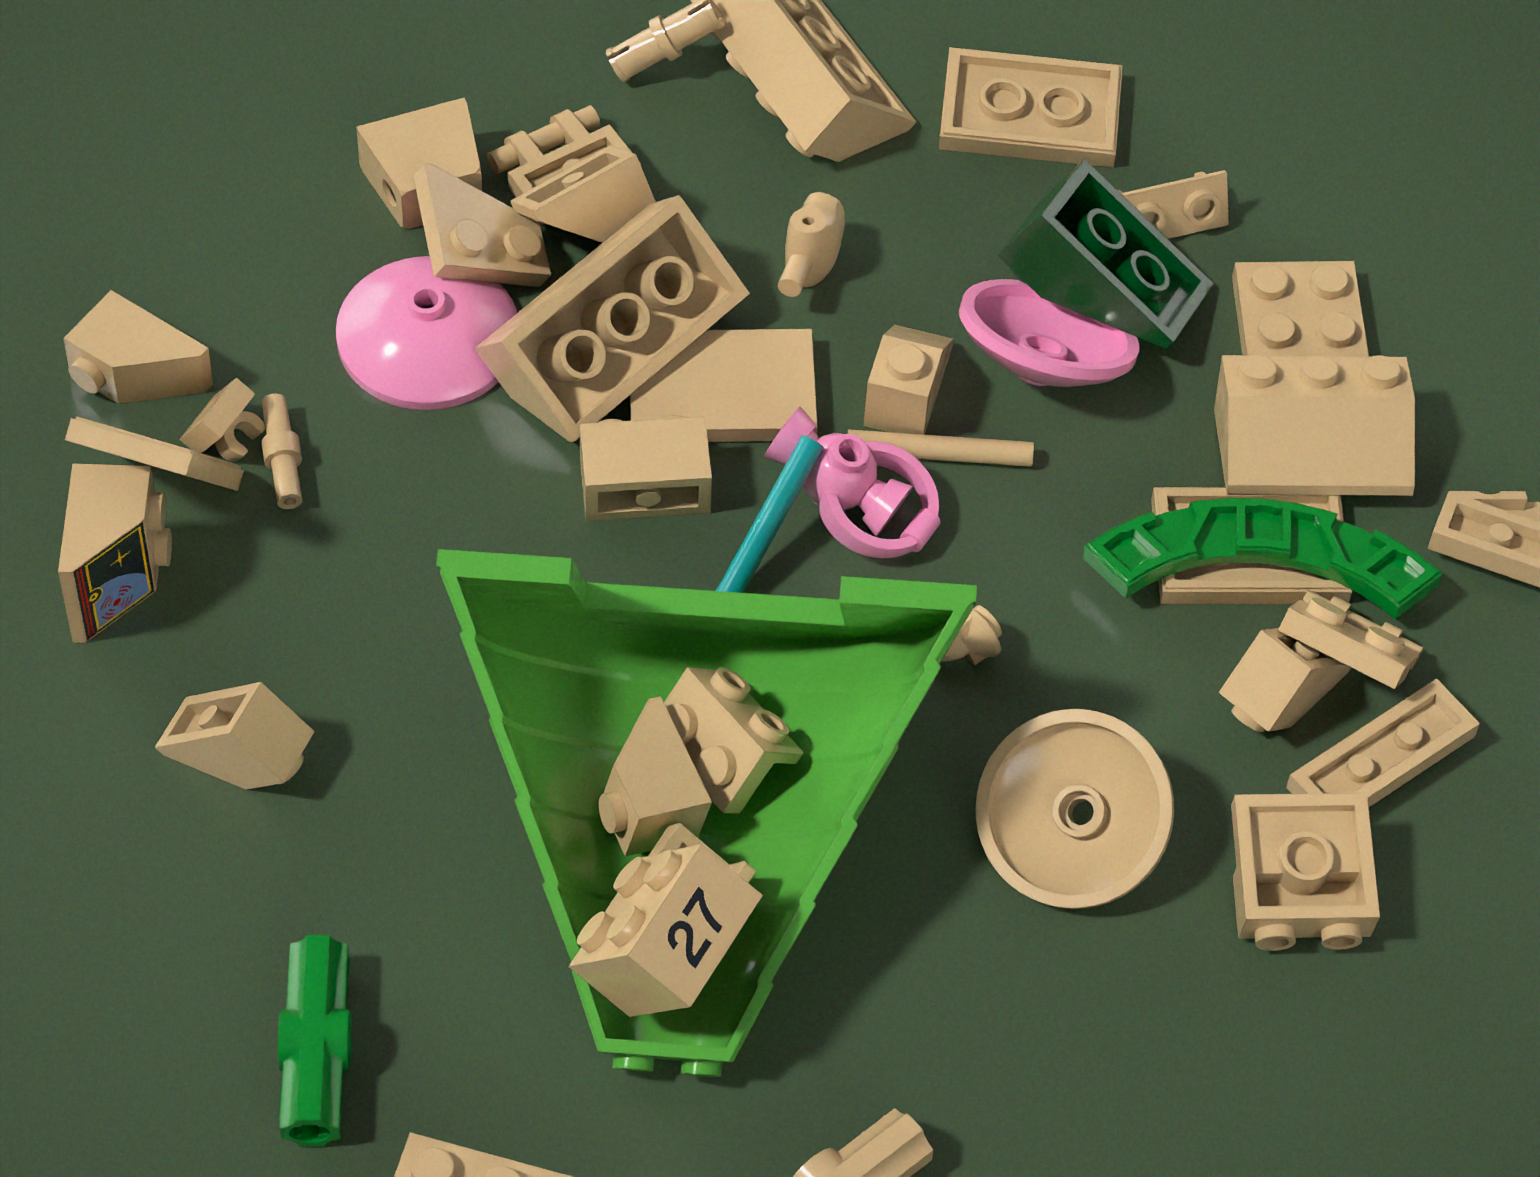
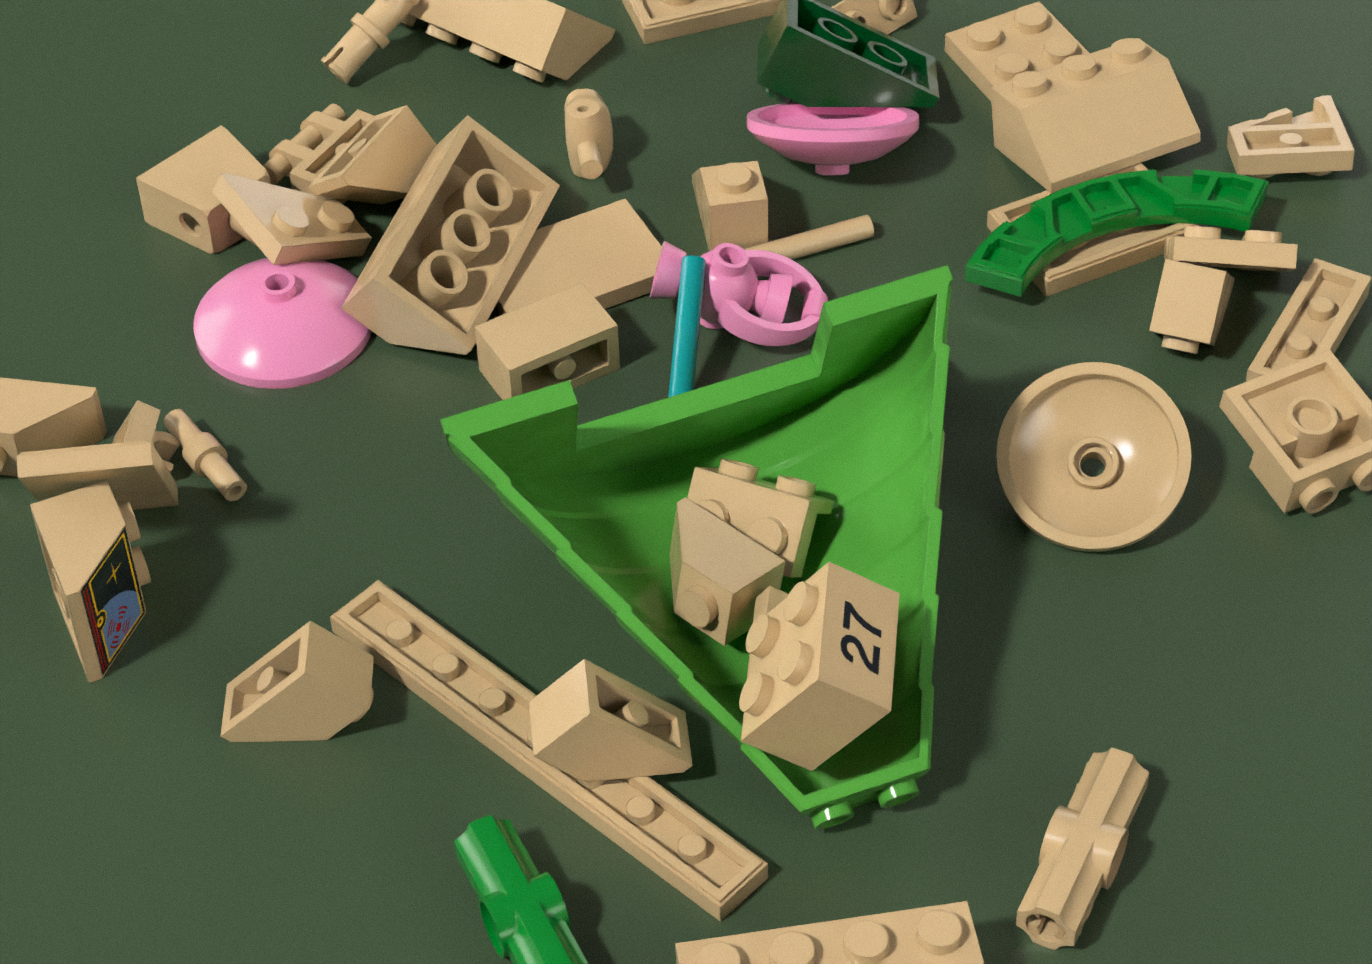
camera: 20 degrees left, 10 degrees down
none -> tan tile [330,580,768,922]
none -> tan slope [529,659,693,782]

